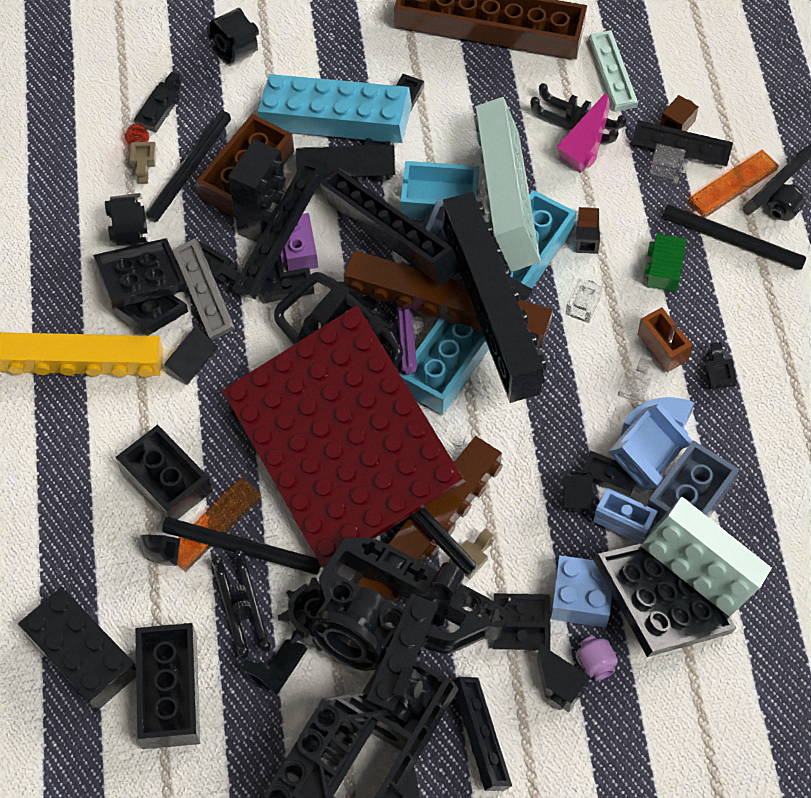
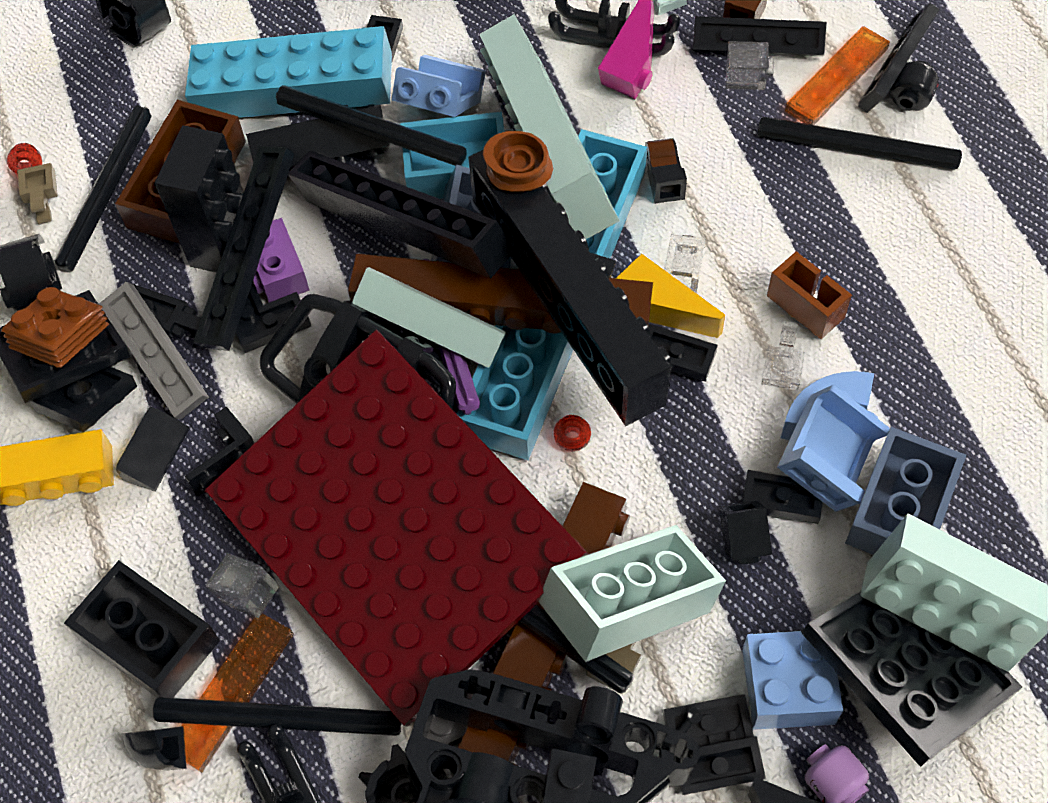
camera: 10 degrees left, 0 degrees up
black hinge [134,72,181,132] -> none
light blue brick [593,488,658,544] -> none
green brick [643,234,686,292] -> none
black plate [705,342,737,389] -> none
none -> dark orange brick [1,287,109,368]
none -> black bracket [185,406,254,496]
none -> clear brick [205,553,280,619]
none -> black axle [275,85,467,166]
none -> light aqua tile [352,267,506,368]
none -> light blue panel [392,55,486,117]
none -> dark orange piece [483,131,553,192]
none -> light aqua brick [538,525,726,662]
none -> clear red plate [554,415,591,452]
none -> yellow slope [616,254,725,338]
none -> black plate [649,324,718,382]

